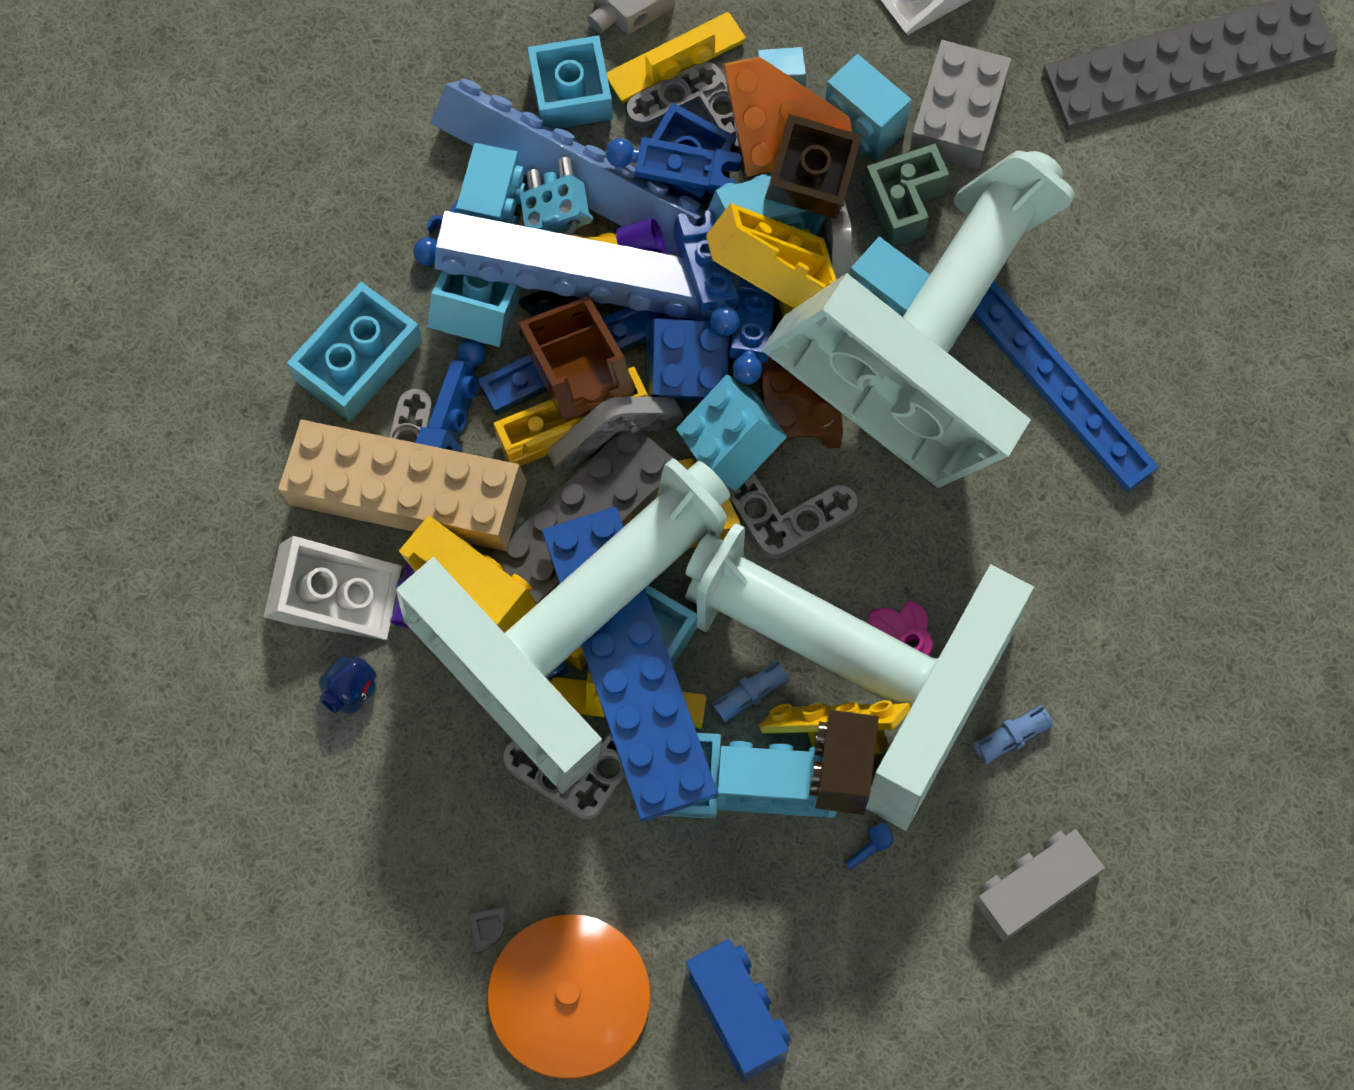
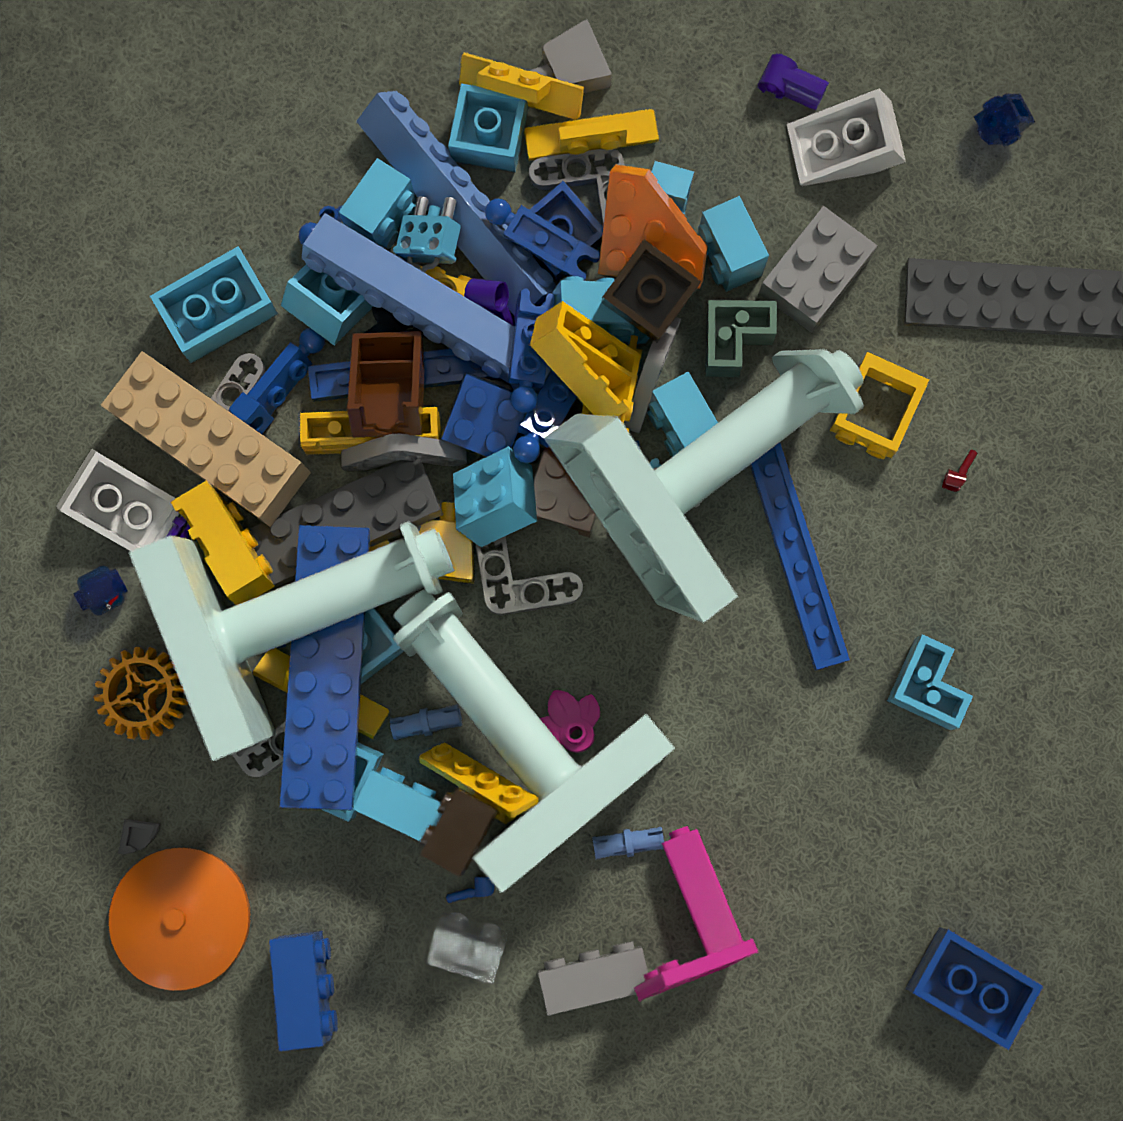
camera: 25 degrees right, 10 degrees up
none -> light orange gear [93,647,188,740]
none -> clear bracket [426,912,509,985]
none -> yellow bracket [459,53,584,120]
none -> dark pink piece [634,826,758,1001]
none -> yellow window [830,352,929,459]
none -> medium azure brick [887,634,973,730]
none -> dark red hand [942,450,978,492]

